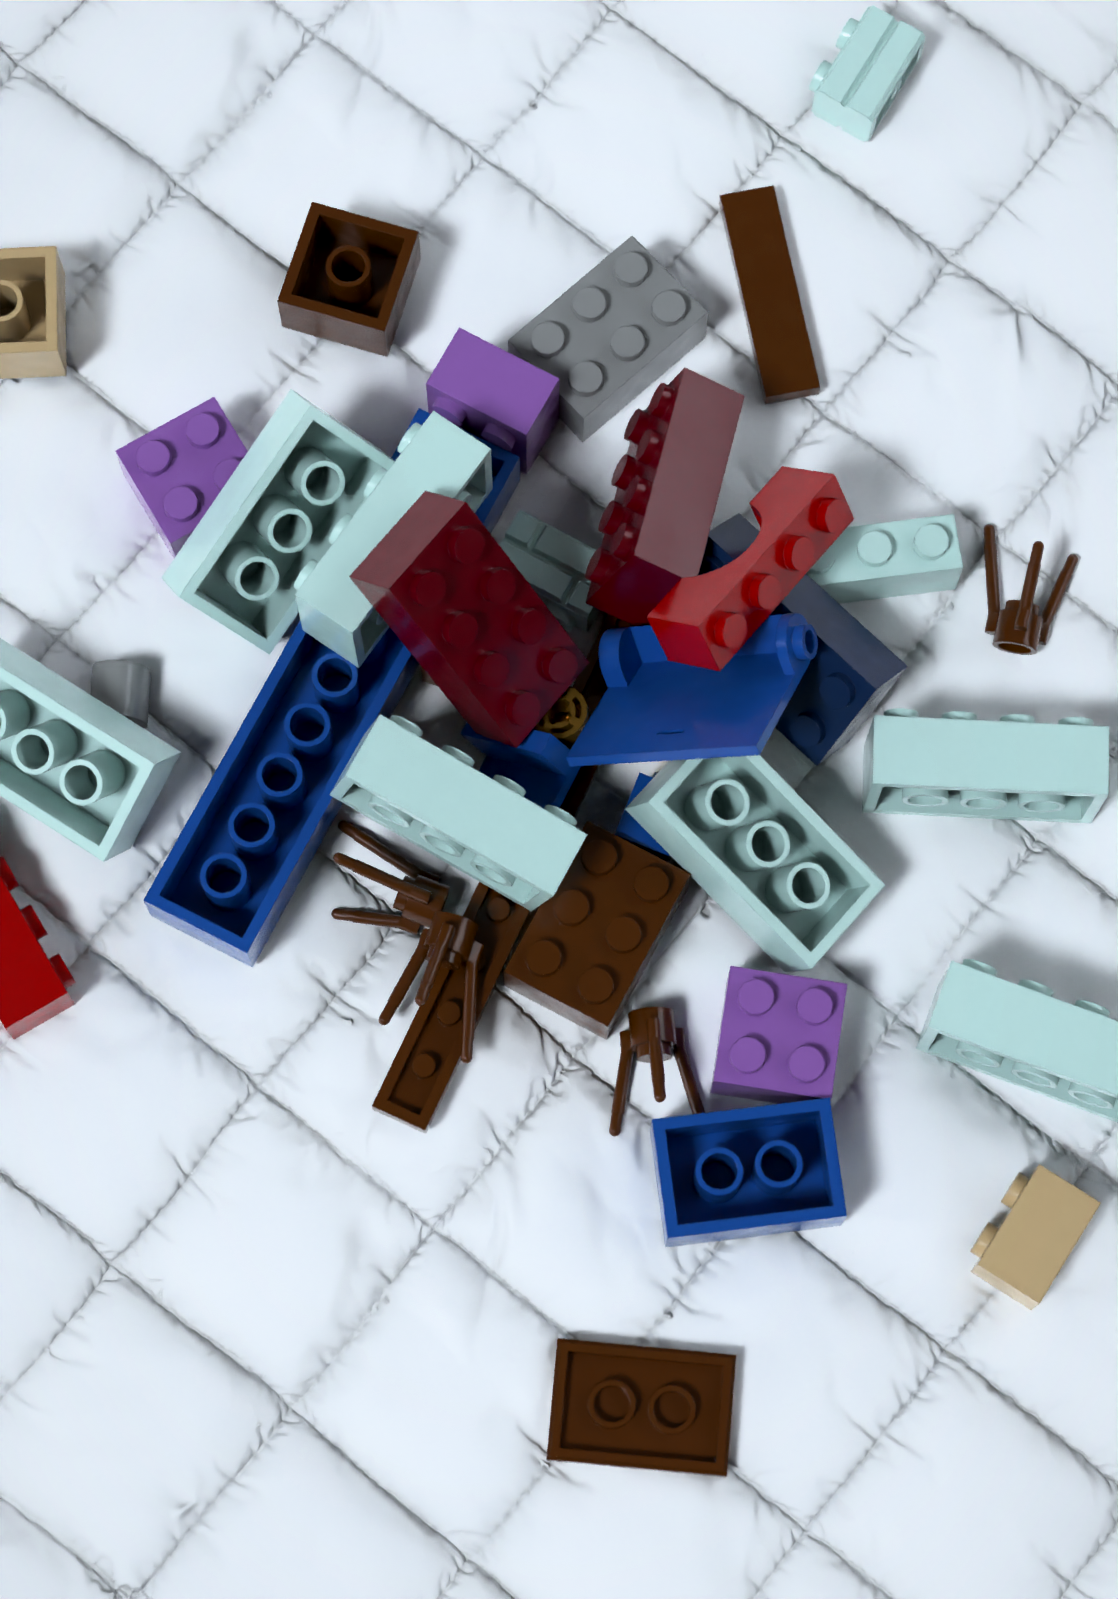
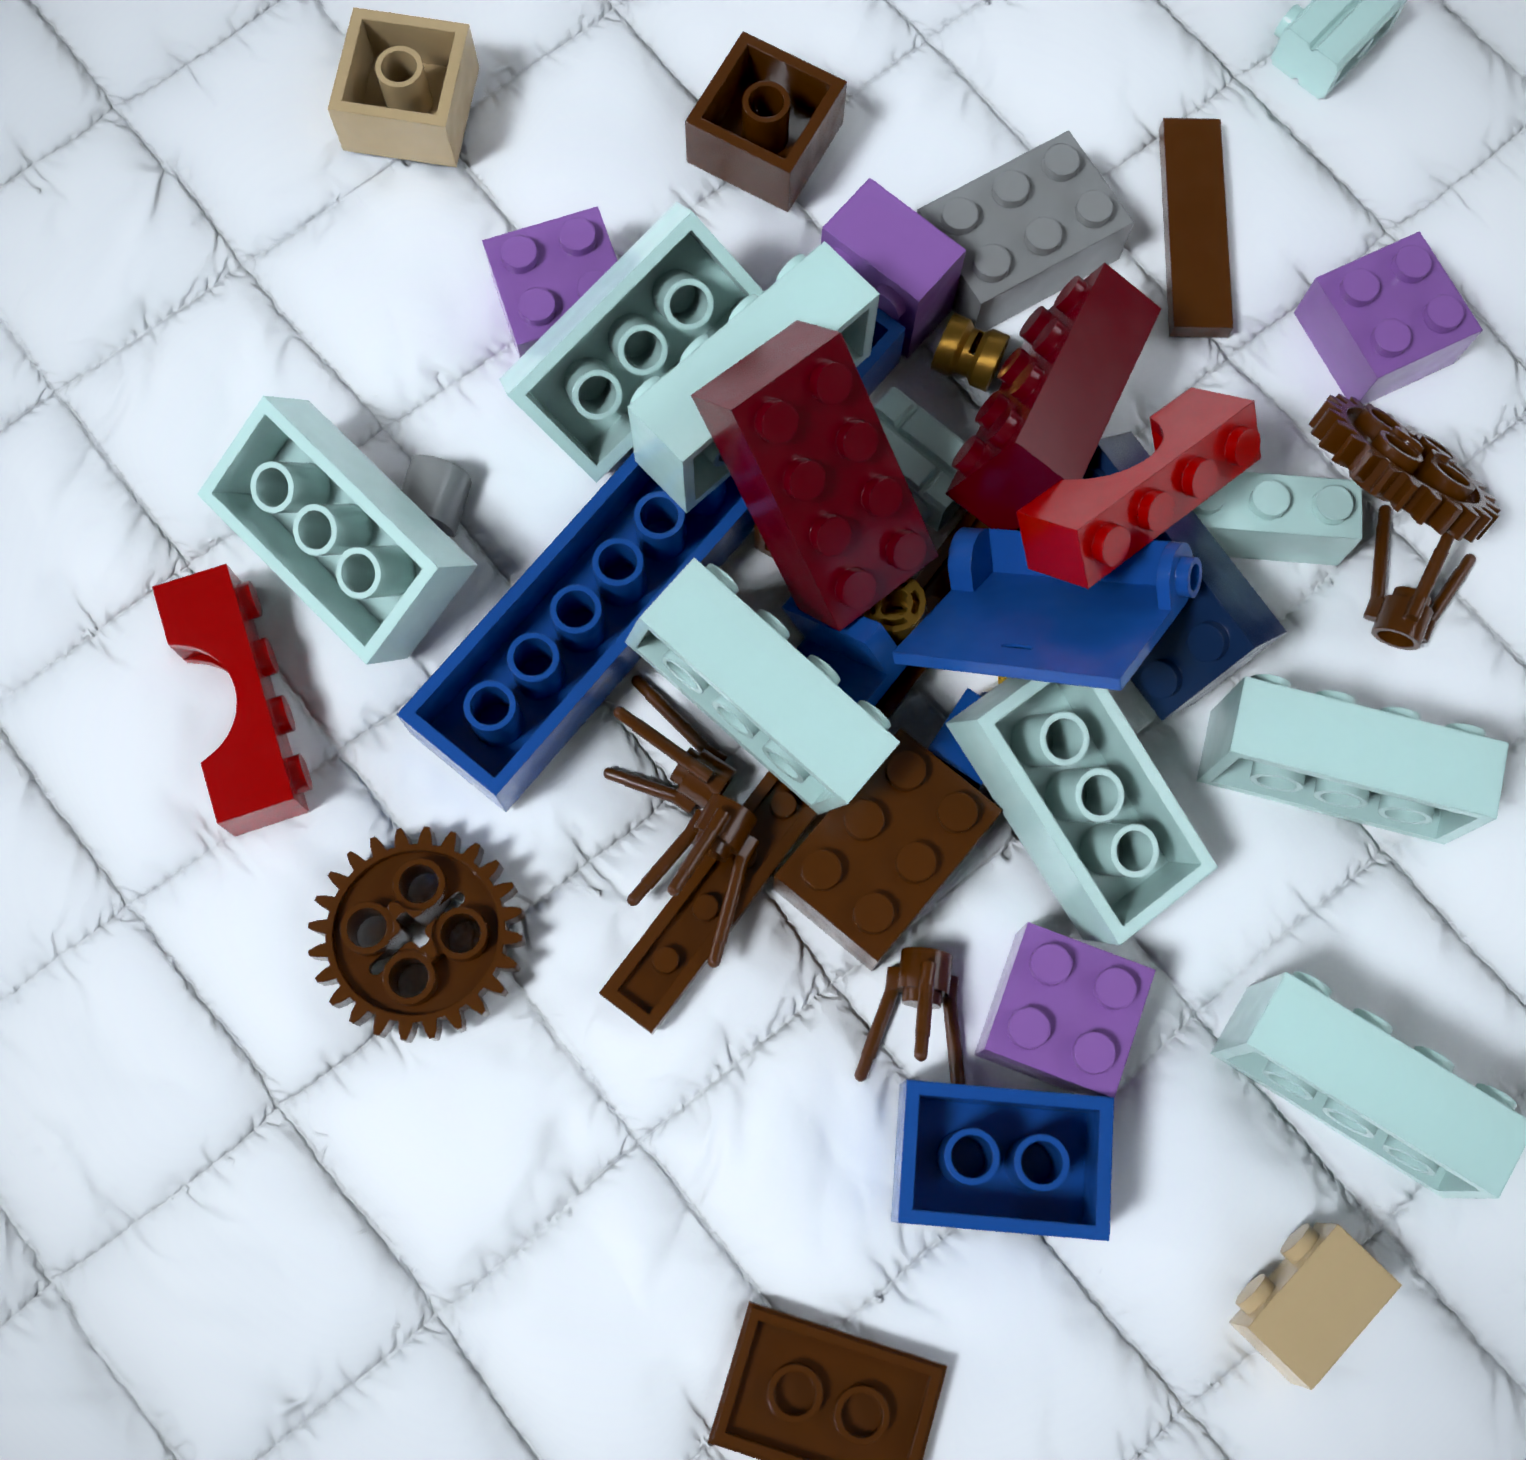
camera: 10 degrees right, 0 degrees up
none -> reddish brown gear [308,826,526,1043]
none -> pearl gold wheel [931,313,1010,392]
none -> medium lavender brick [1294,231,1483,405]
none -> reddish brown gear [1309,394,1501,543]

